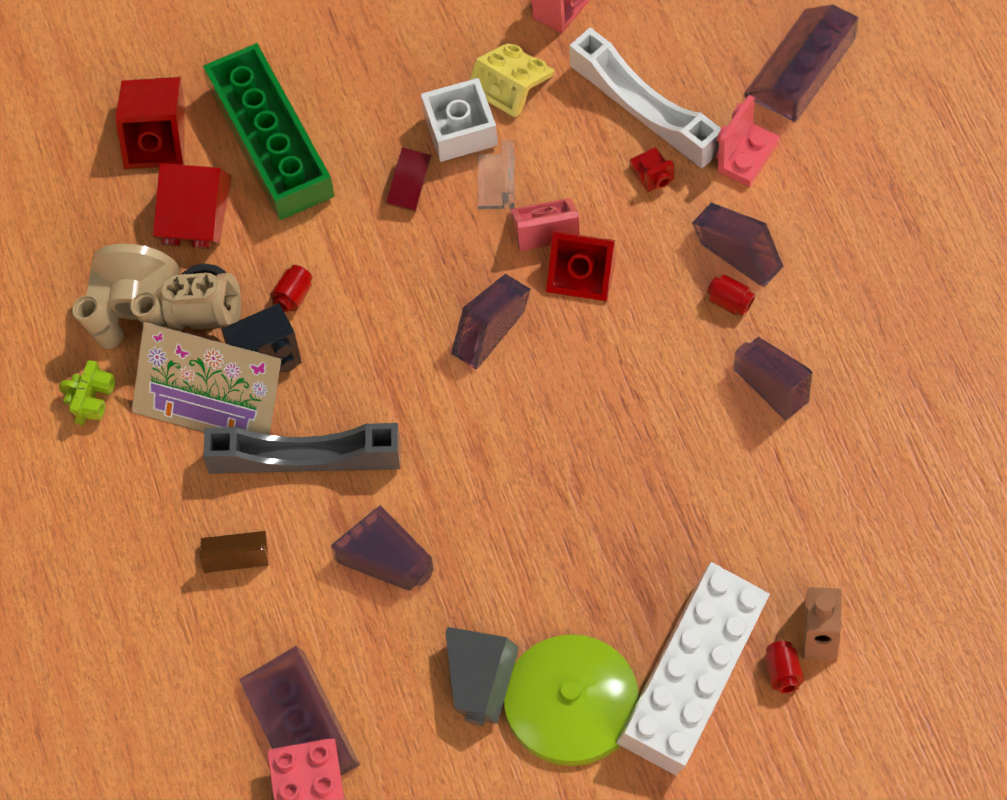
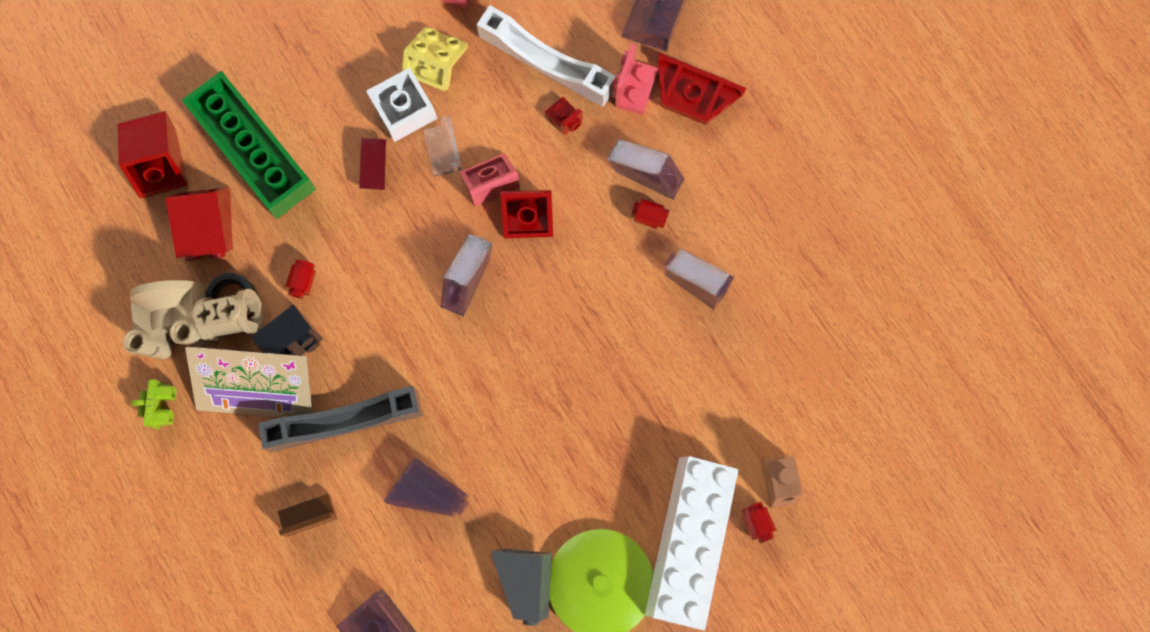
camera: 15 degrees left, 15 degrees up
none -> red wing [658,53,747,125]

